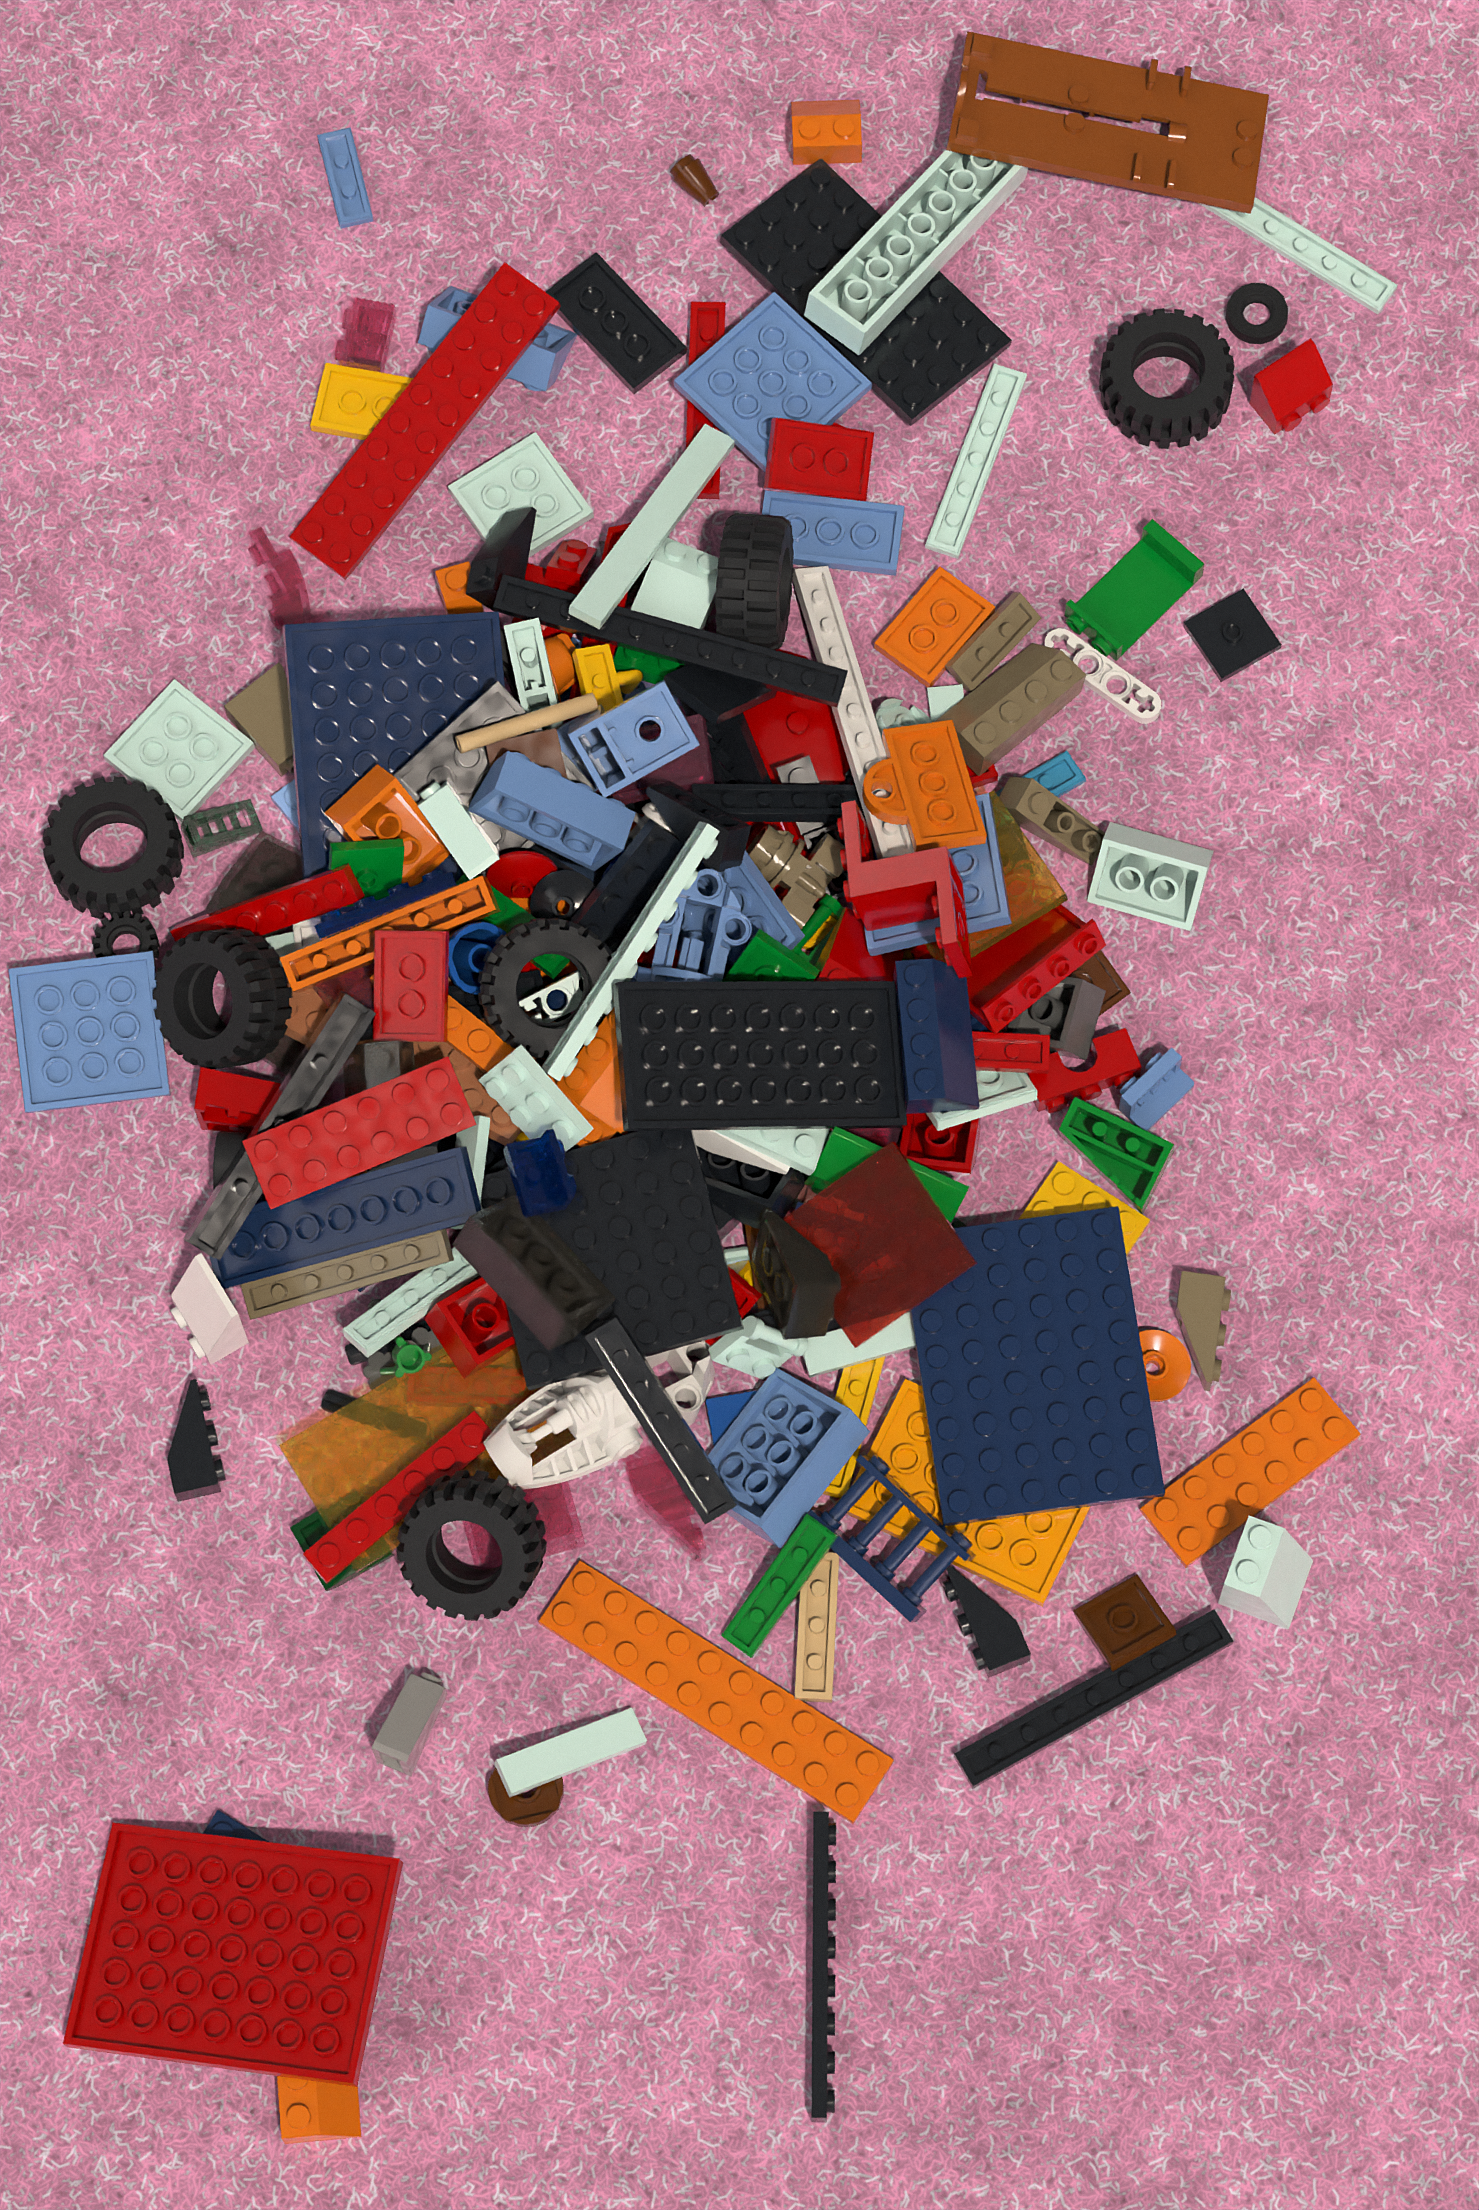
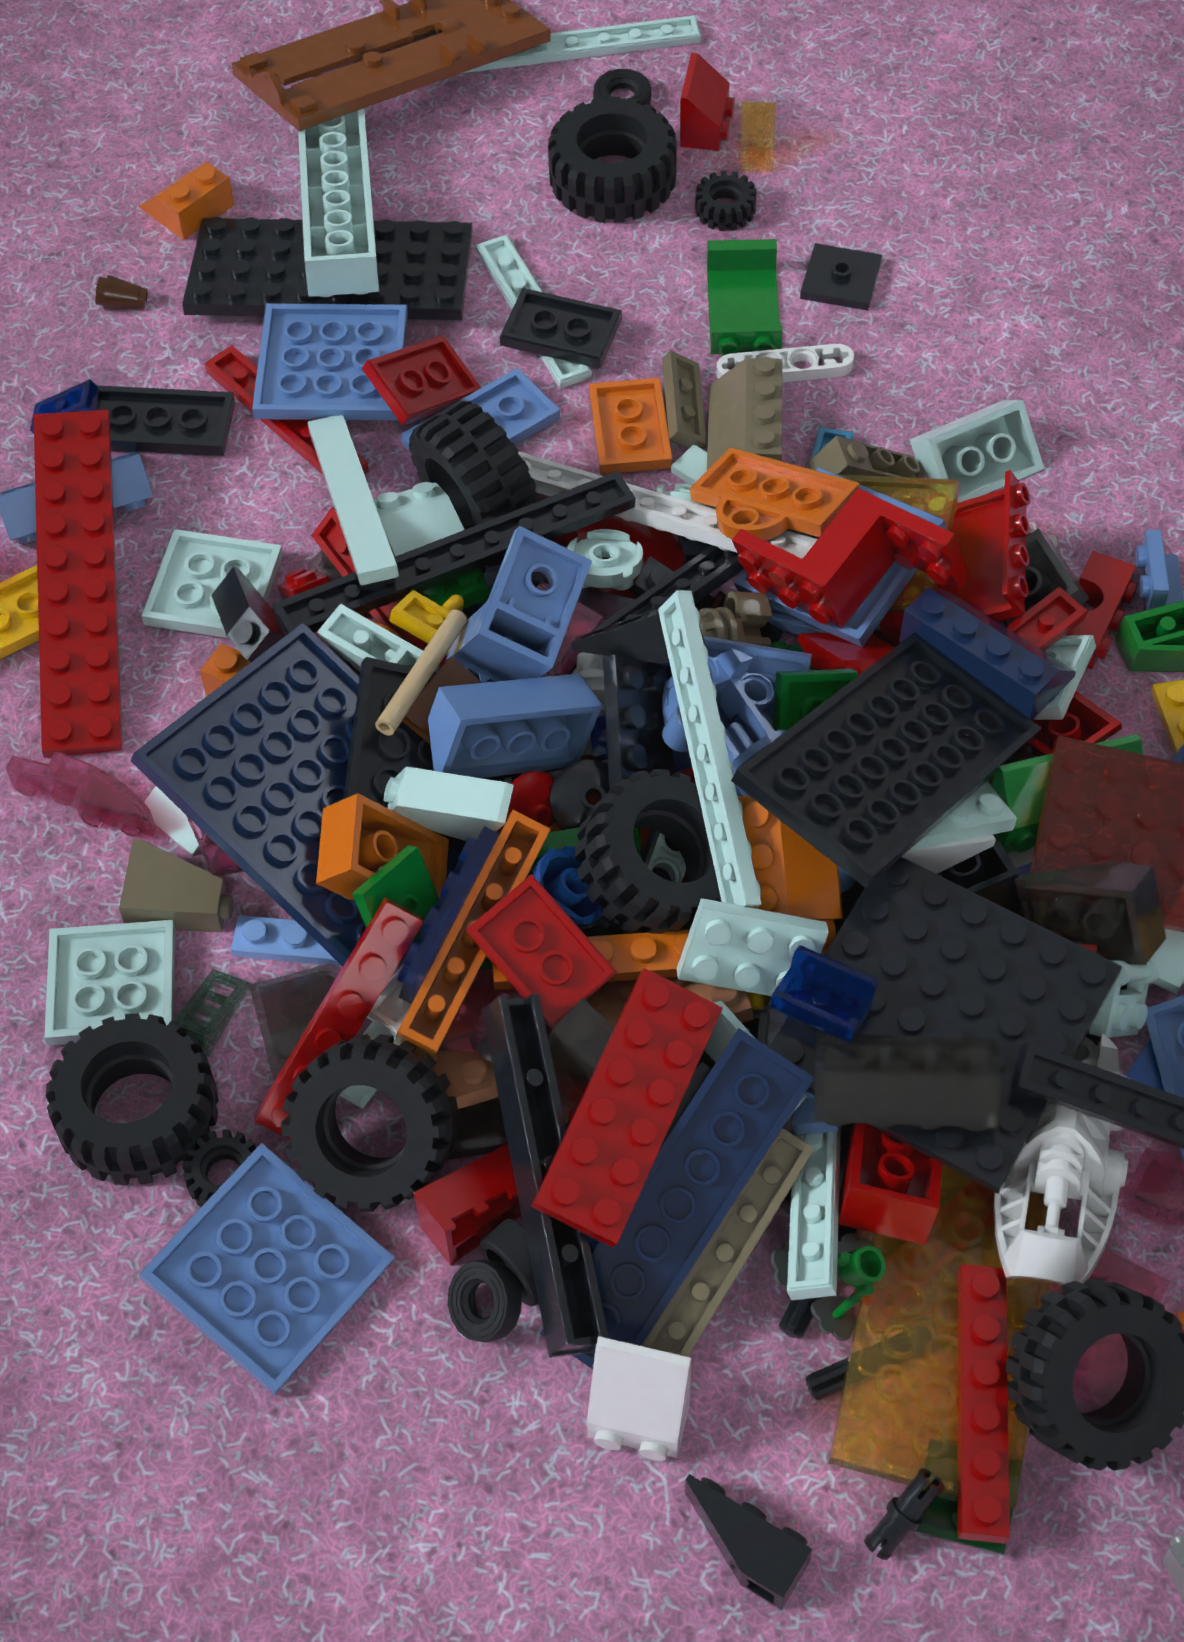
camera: 45 degrees left, 15 degrees down
none -> clear blue plate [30,379,99,434]
none -> black tyre [448,1259,522,1342]
none -> black tile [500,288,622,369]
none -> light aqua plate [567,529,643,590]
none -> black tyre [695,170,757,231]
none -> clear yellow slope [740,102,776,172]
none -> black pin [864,1468,945,1560]

